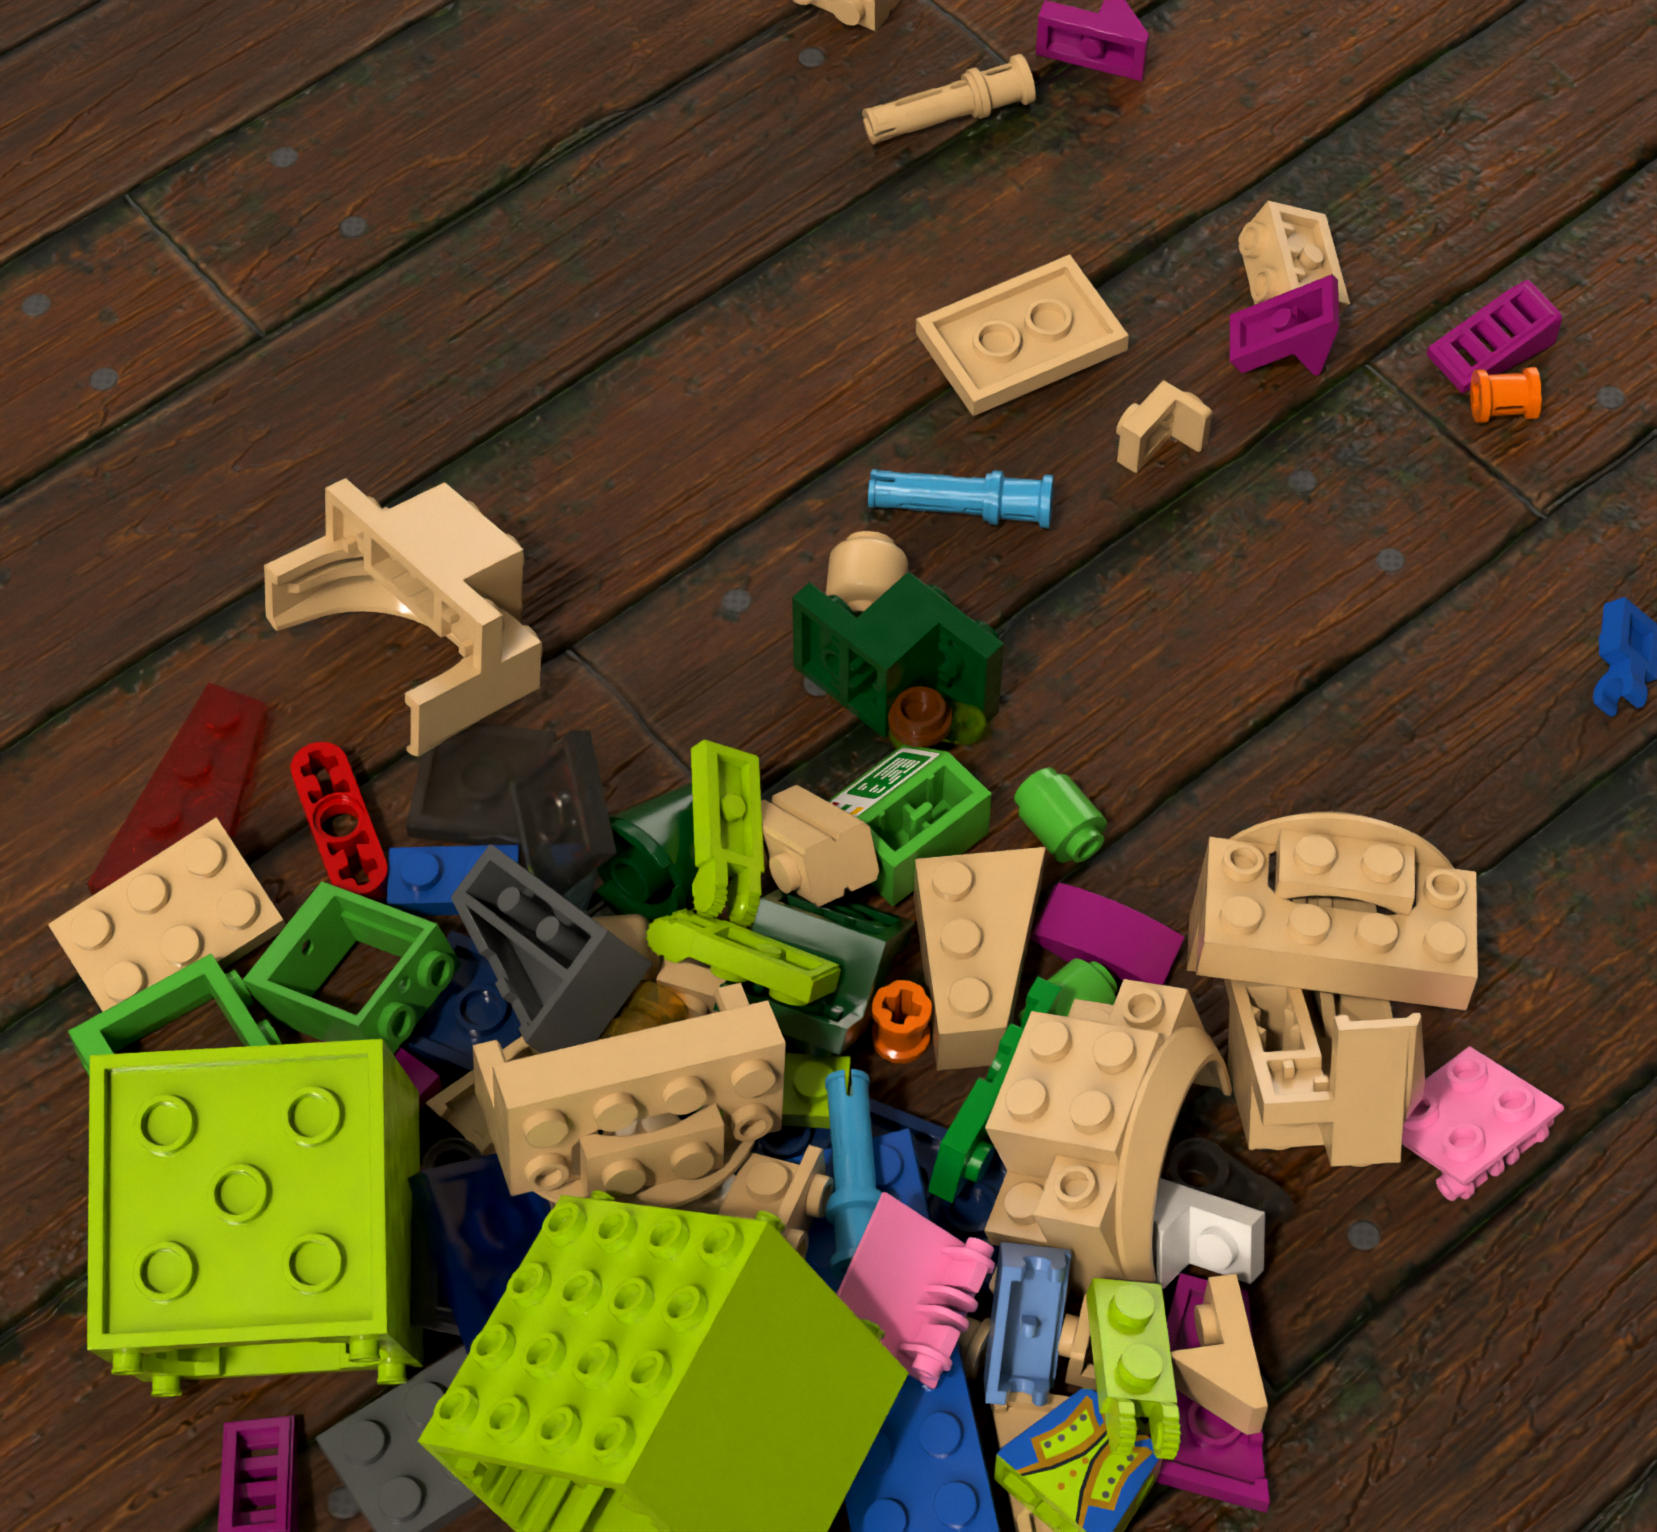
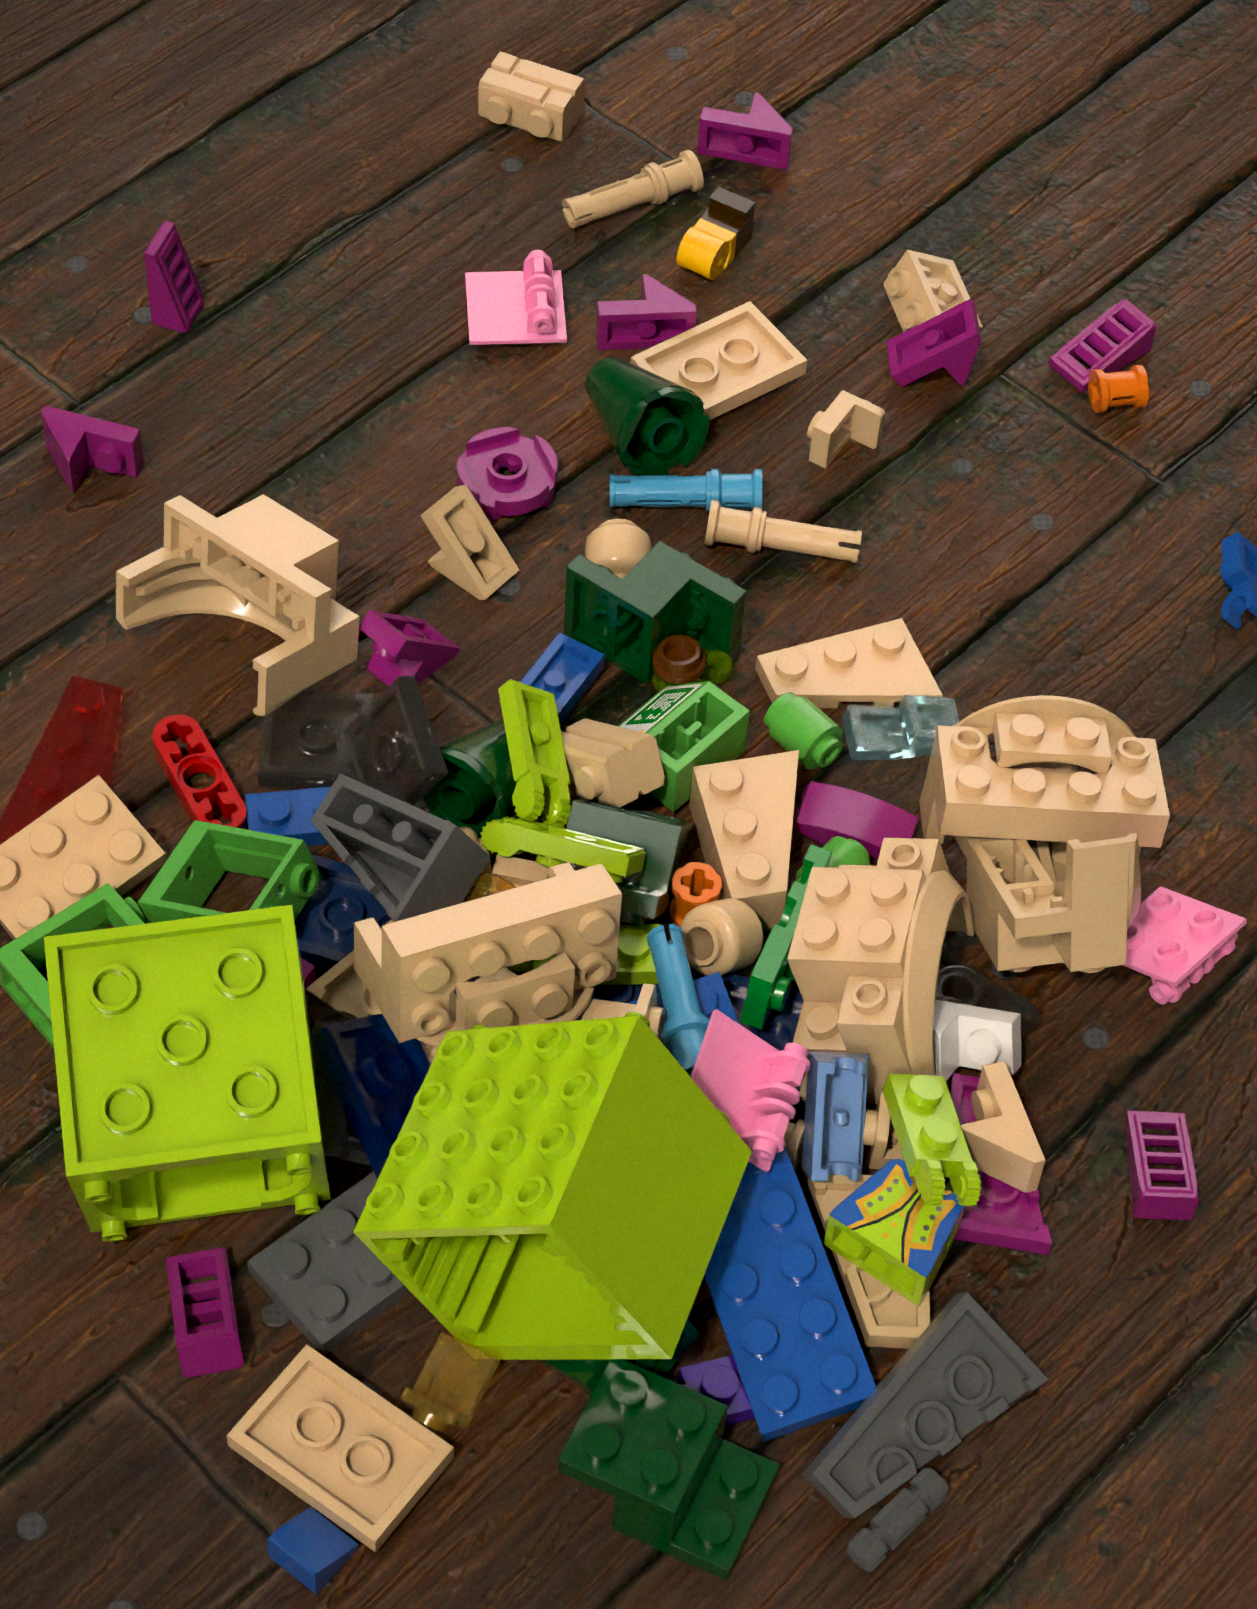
camera: 10 degrees left, 5 degrees down
none -> magenta slope [41,405,144,492]
none -> magenta slope [144,221,204,333]
none -> magenta slope [359,610,460,695]
none -> tan slope [420,485,519,600]
none -> magenta plate [457,427,558,520]
none -> bright pink hinge [465,250,567,345]
none -> blue plate [520,632,605,724]
none -> dark green cone [585,356,709,476]
none -> magenta slope [596,274,697,350]
none -> leg [676,187,755,280]
none -> tan head [680,898,764,976]
none -> tan pin [704,500,862,564]
none -> tan wing [755,618,943,709]
none -> clear light blue slope [841,695,960,760]
none -> magenta slope [1125,1111,1199,1220]

